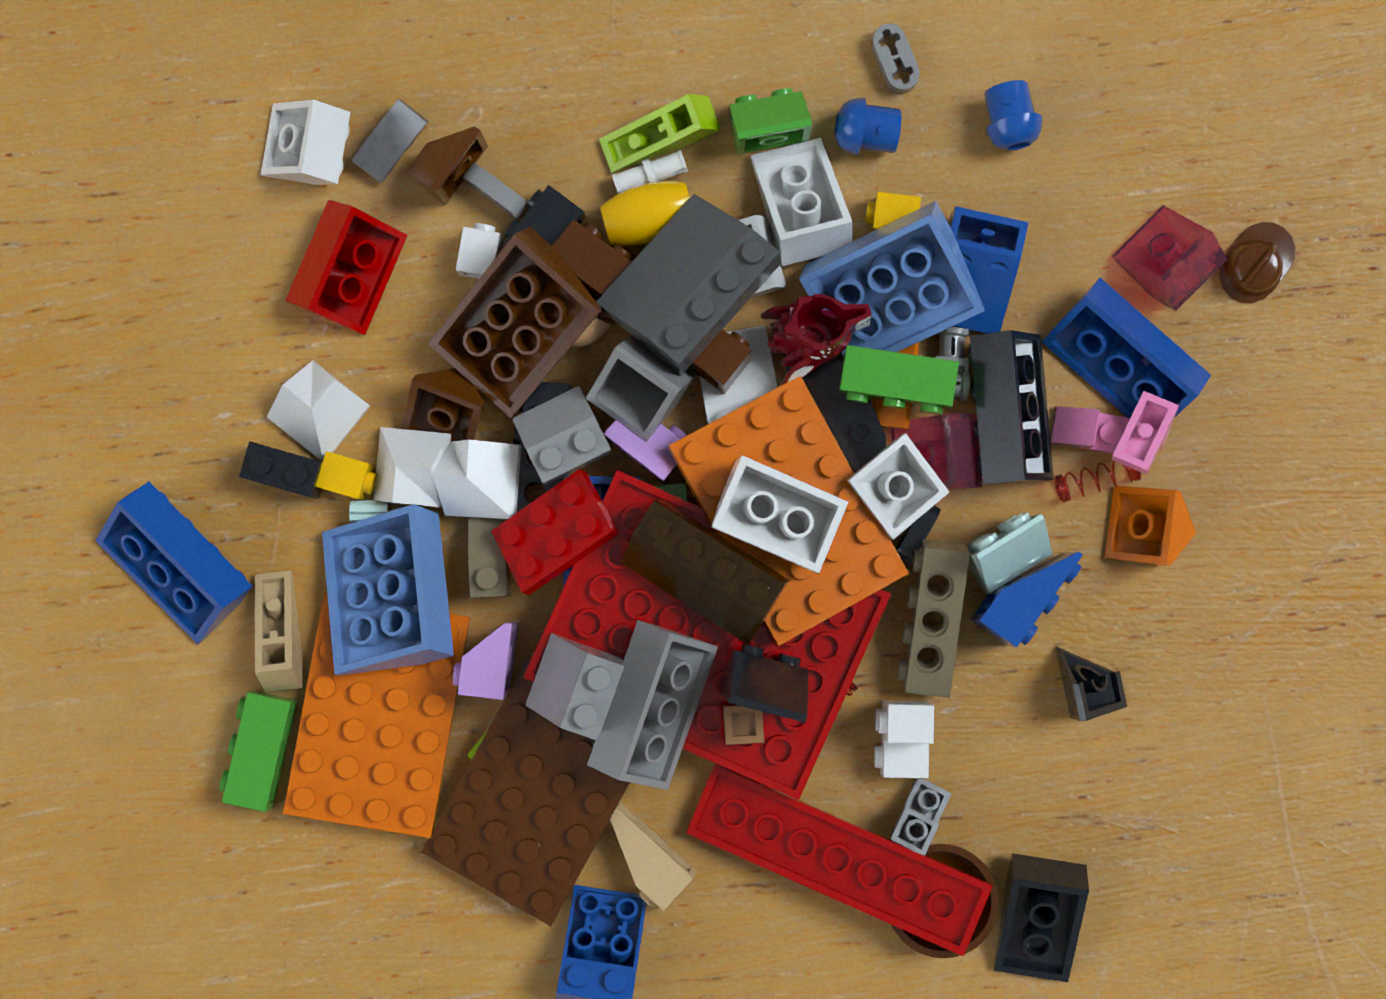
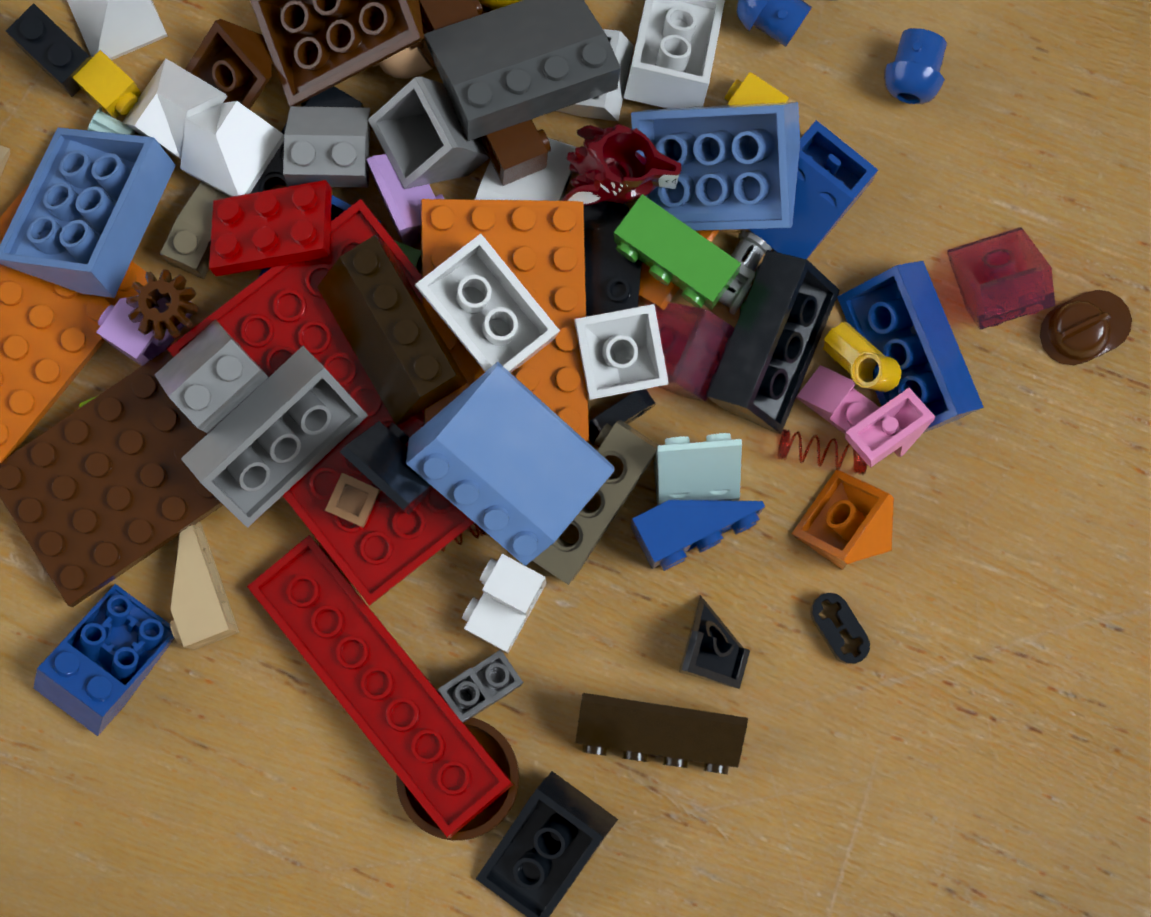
camera: 25 degrees right, 5 degrees down
none -> reddish brown gear [126,269,198,341]
none -> medium blue slope [406,362,614,566]
none -> dark brown slope [575,693,748,775]
none -> black beam [810,593,870,664]
none -> yellow piece [823,322,901,392]

